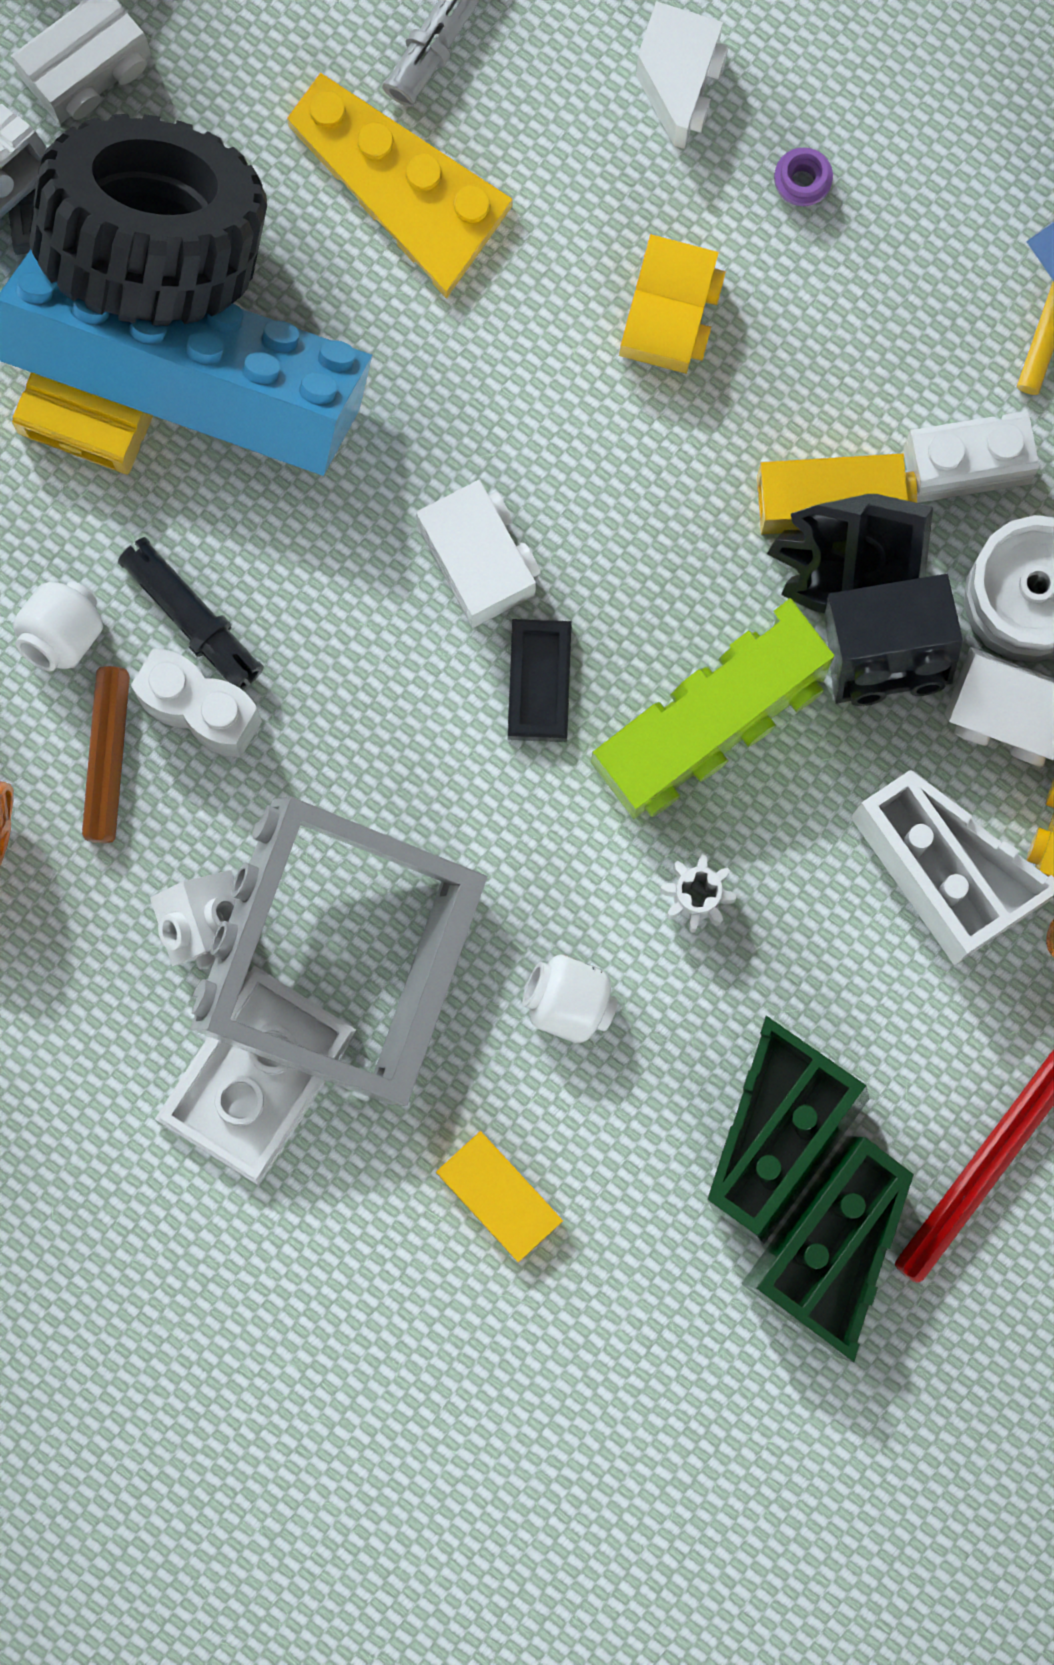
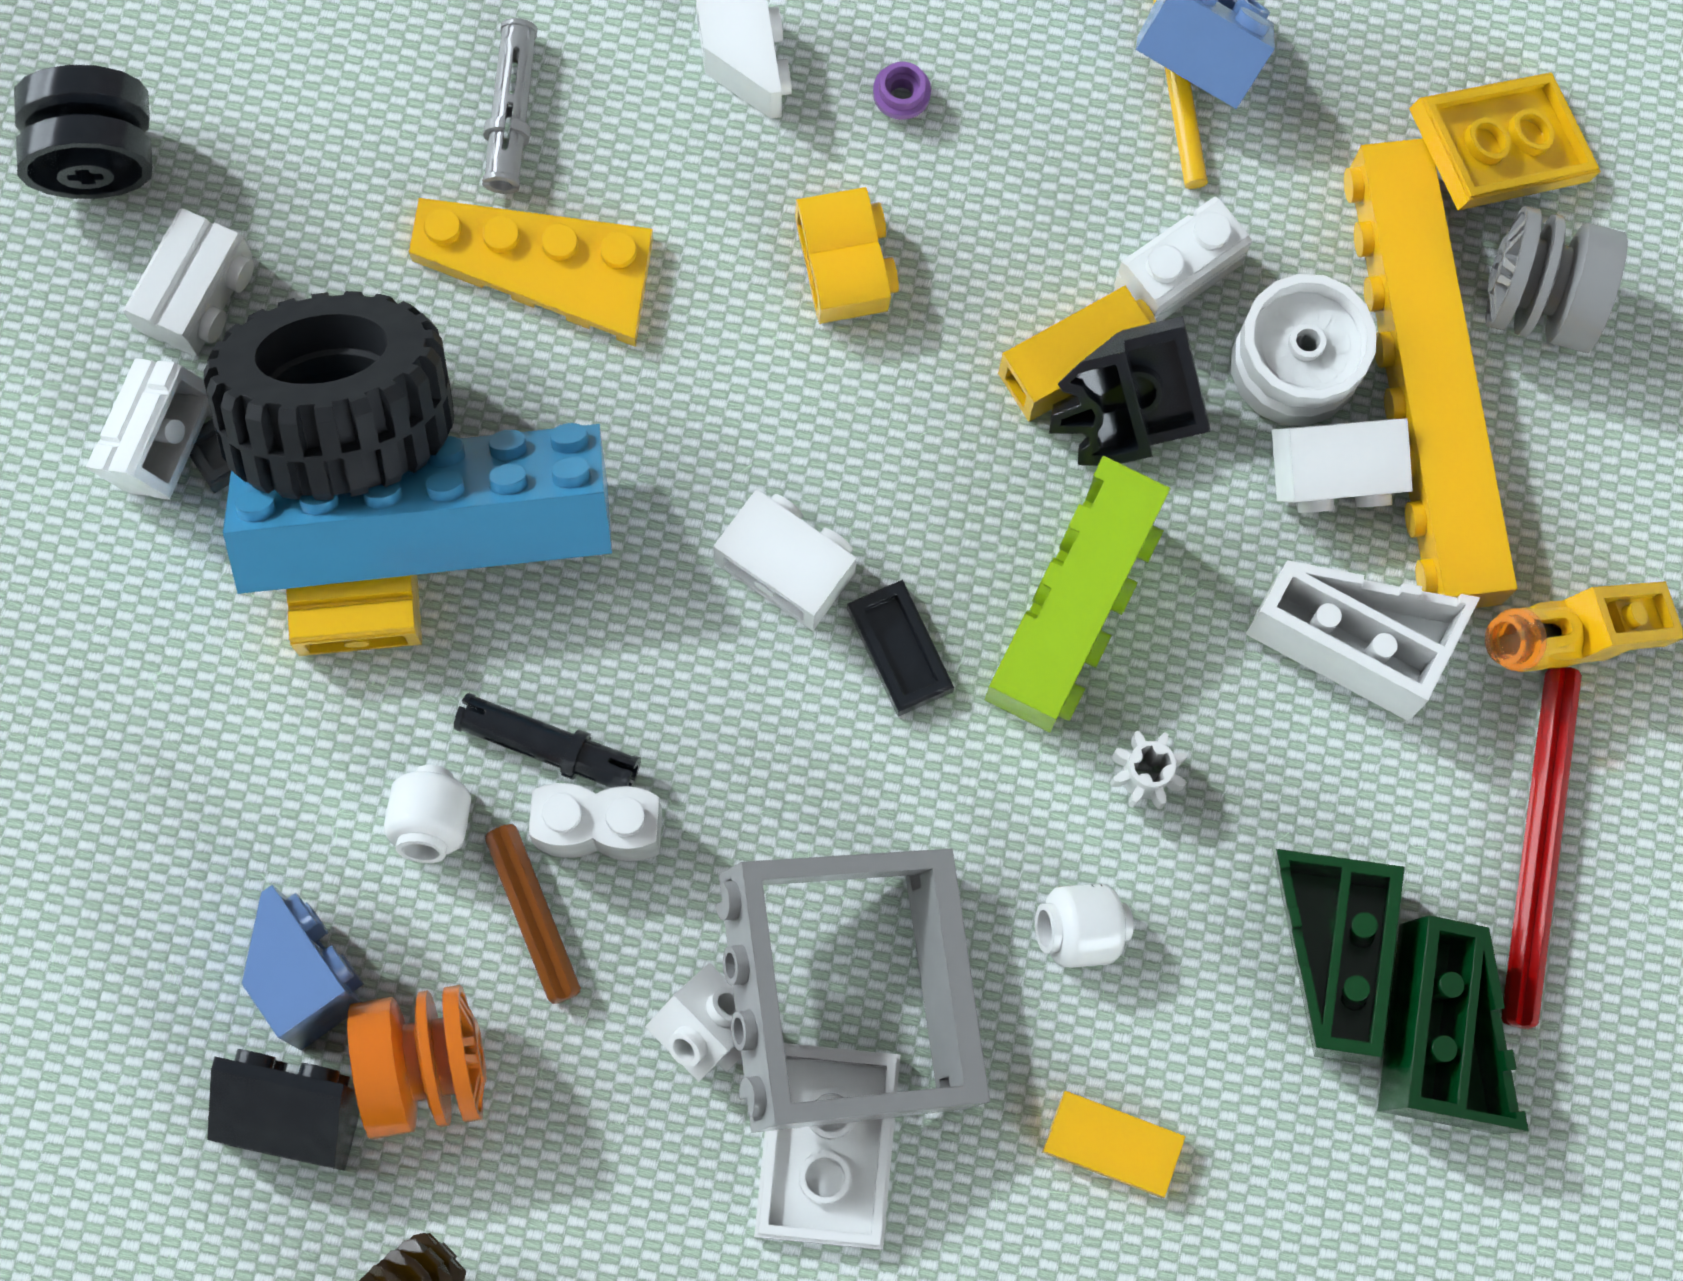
camera: 30 degrees left, 5 degrees down
black slope [825,573,963,706] -> none

